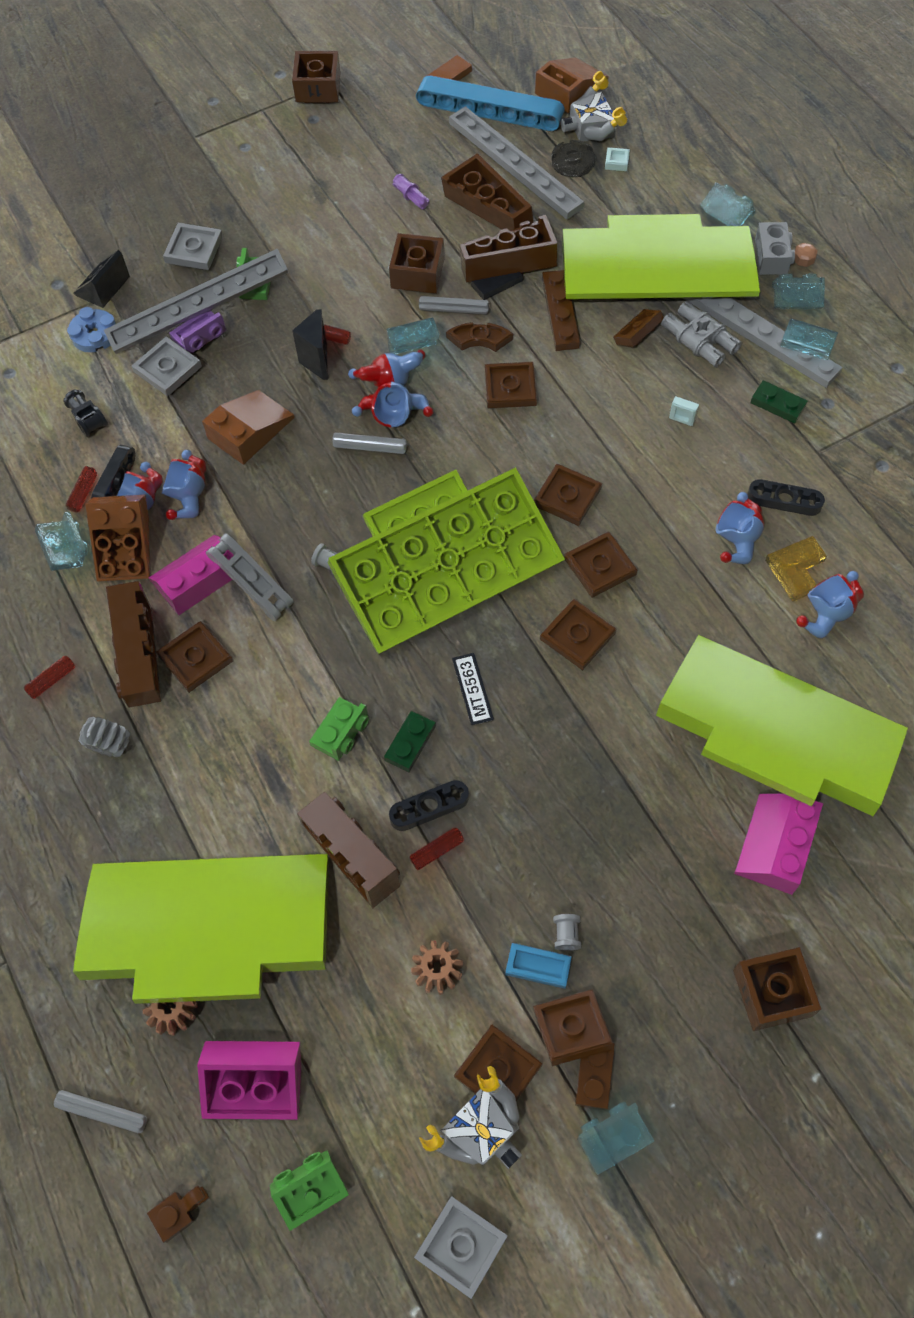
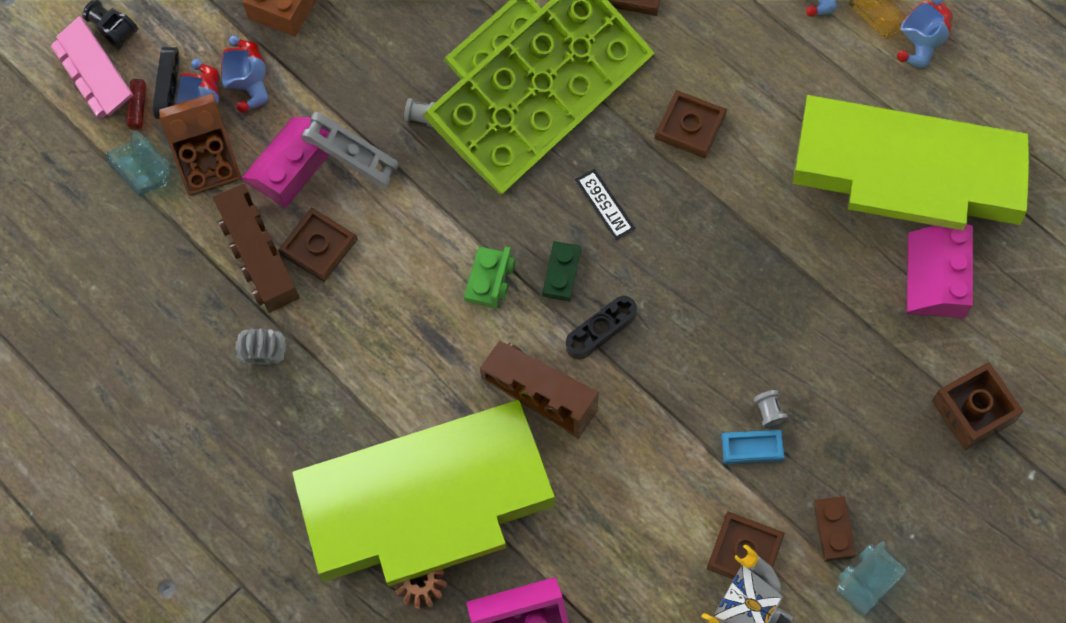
camera: 15 degrees left, 5 degrees up
clear red axle [24,655,75,699] -> none
clear red axle [410,827,464,870] -> none
nougat gear [411,940,463,995] -> none
reddish brown tile [533,989,613,1066] -> none
reddish brown tile [564,531,638,598] -> none
none -> bright pink windscreen [51,16,134,119]

